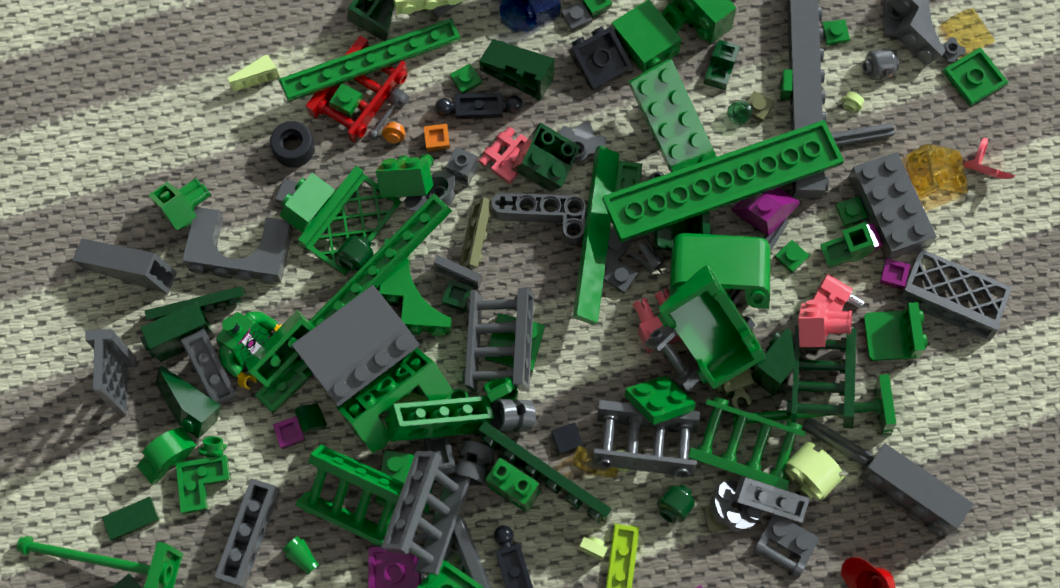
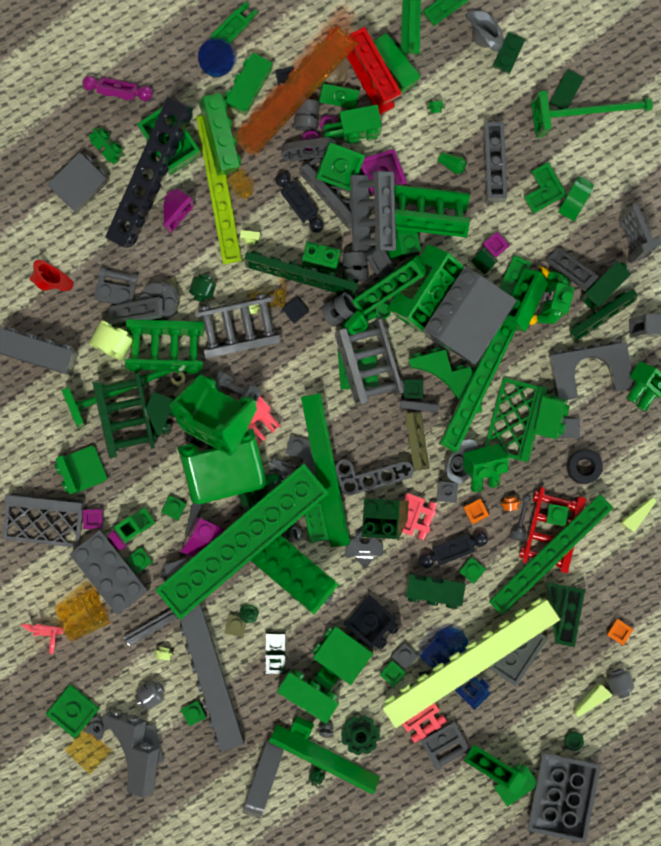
camera: 160 degrees right, 15 degrees up
dark green tile [102,496,160,541] -> none
dark green slope [156,365,221,438] -> none
green plate [199,436,227,457] -> none
dark green head [337,235,374,272] -> none
green plate [624,375,695,425] -> none
green tile [780,69,793,100] -> none
coral brick [798,300,852,347] -> none
dark grey axle [802,418,872,466] -> none
coral piece [811,274,864,324] -> none

